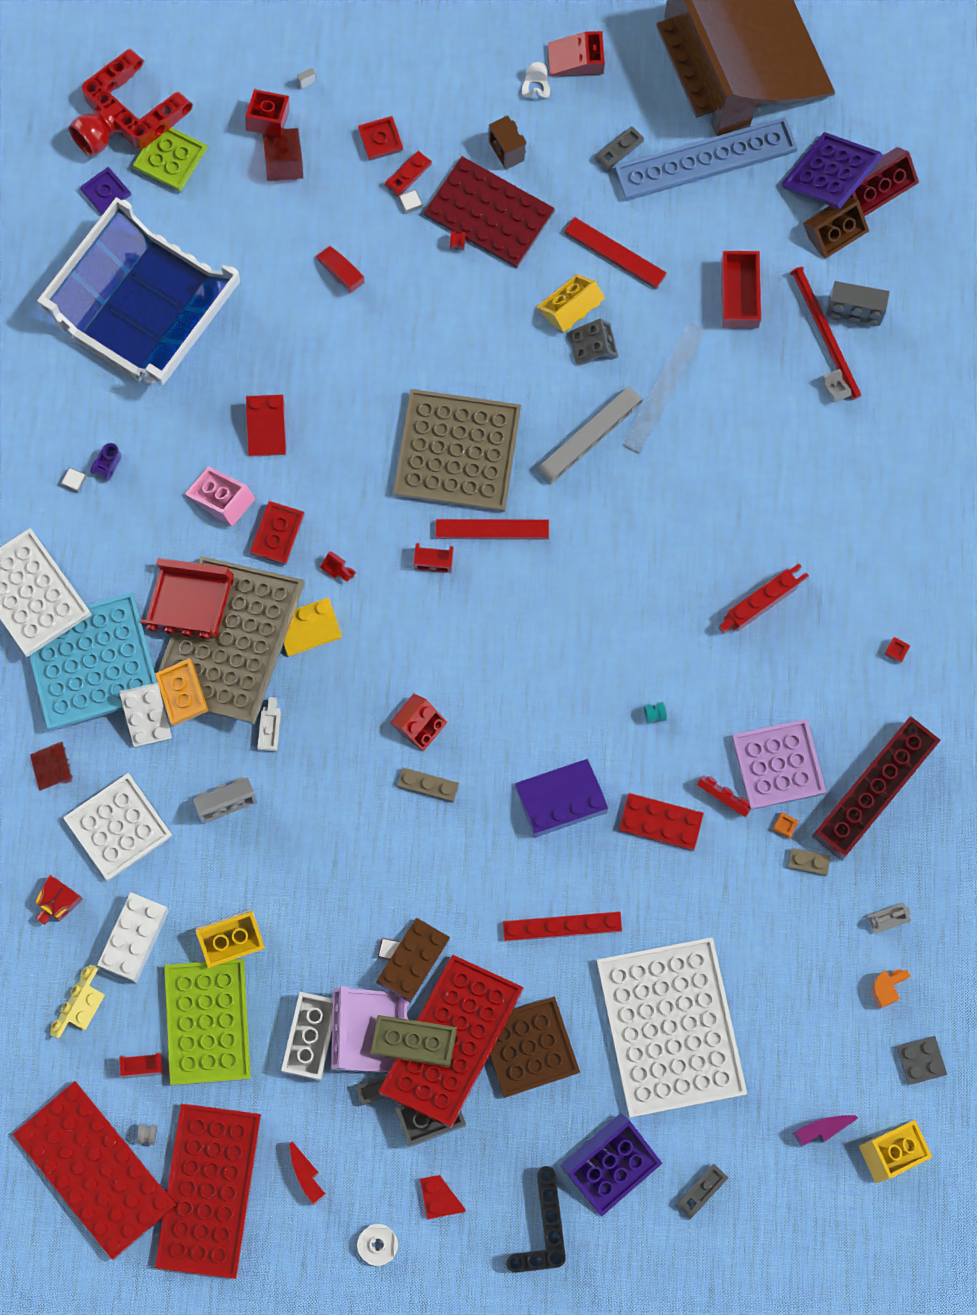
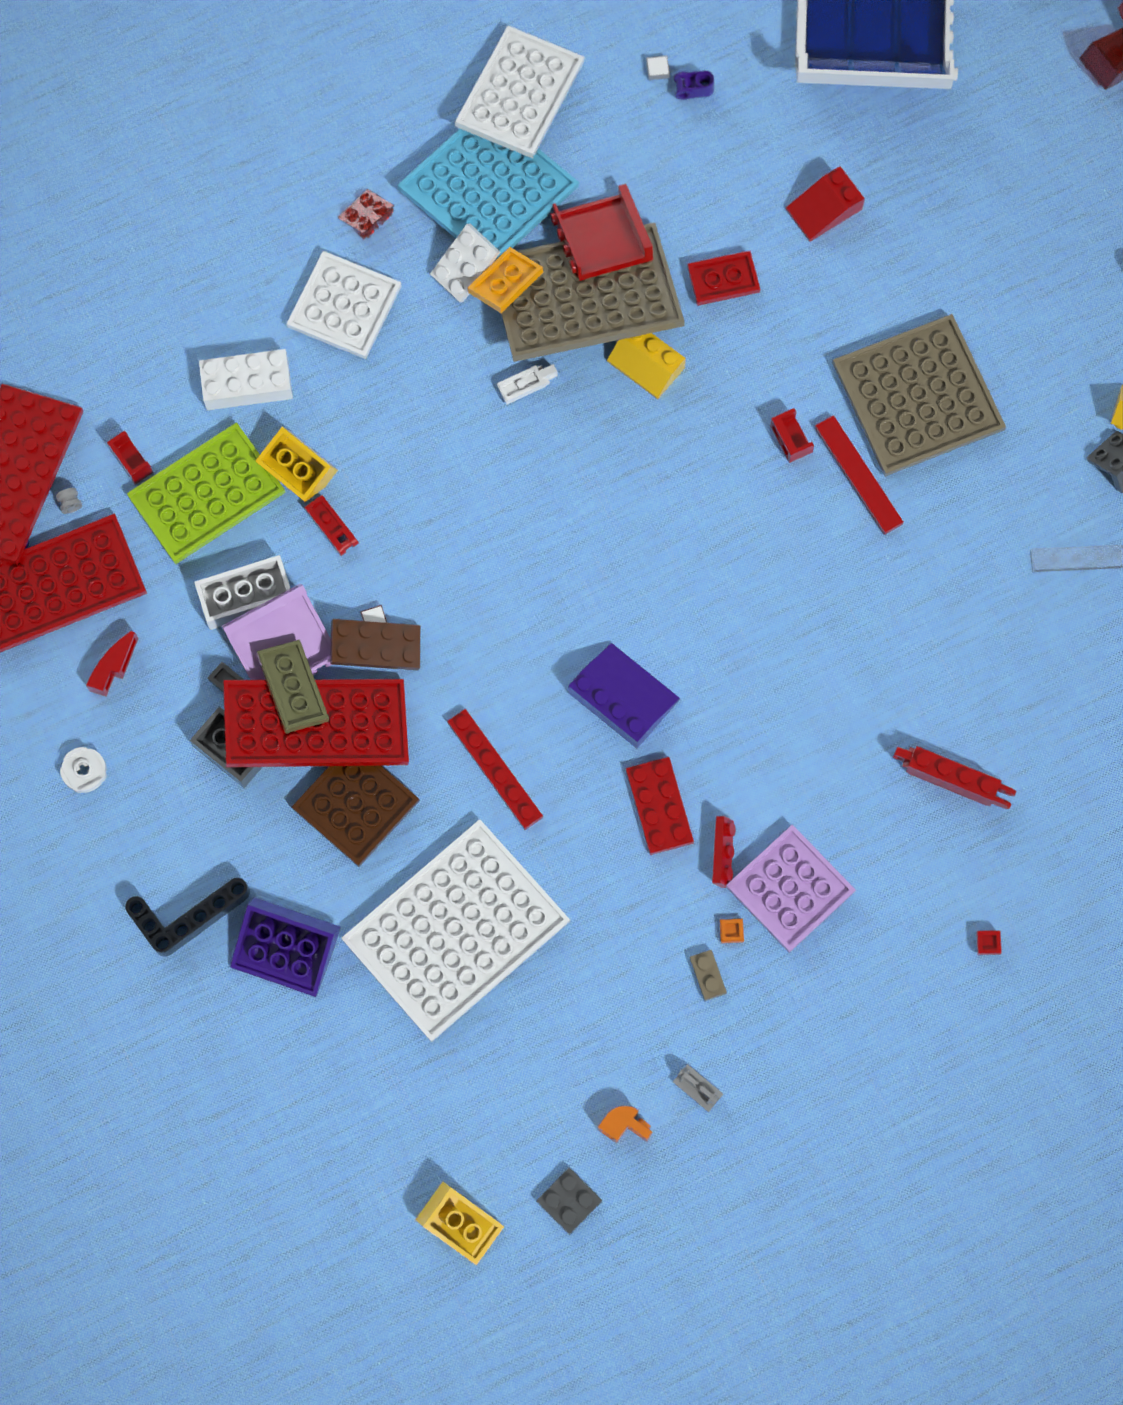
camera: 65 degrees right, 0 degrees up
red torso [35,874,83,925] -> none
light yellow bracket [50,964,105,1039] -> none
bright pink slope [185,467,256,527] -> none
light grey slope [193,777,258,824] -> none
red slope [316,246,365,294] -> none
red plate [320,551,356,582] -> none
red slope [389,693,448,751] -> none
dark tan plate [398,767,459,803] -> none
red wing [420,1175,466,1220] -> none
light grey beam [538,387,643,484] -> none
teal wheel [644,702,667,724] -> none
dark grey plate [675,1164,729,1220] -> none
magenta slope [792,1115,858,1147] -> none
dark red brick [812,716,941,861] -> none
none -> red plate [304,495,359,556]

